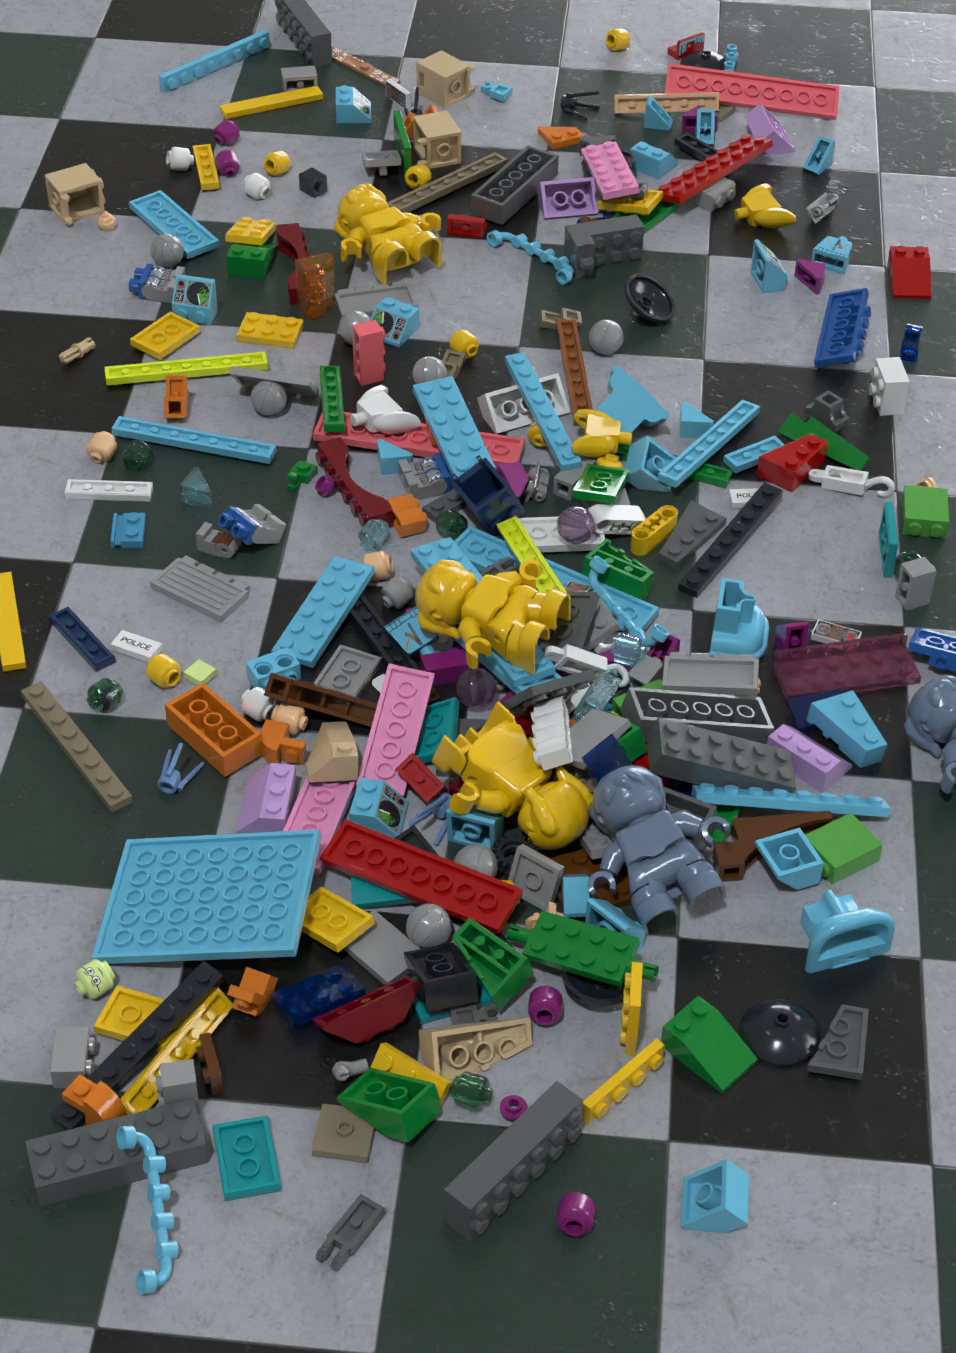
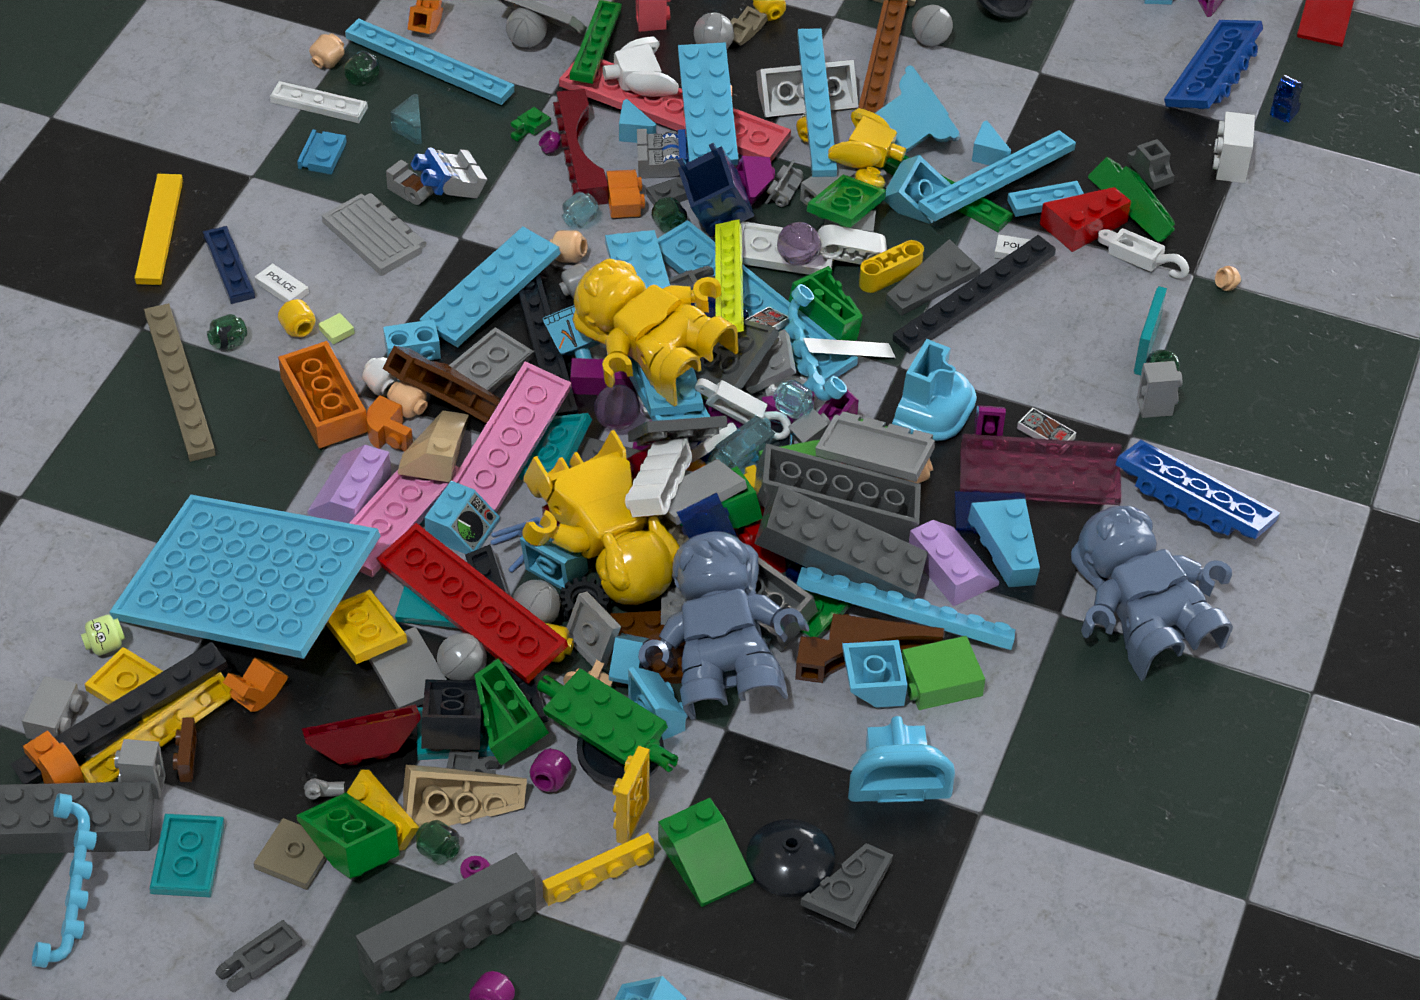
camera: 15 degrees right, 5 degrees up
medium blue plant [157,743,205,794] -> none
clear blue plate [271,964,366,1028] -> none
red panel [395,752,449,805] -> none
bright green brick [901,485,949,538] -> none
none -> white sticker [803,338,896,358]

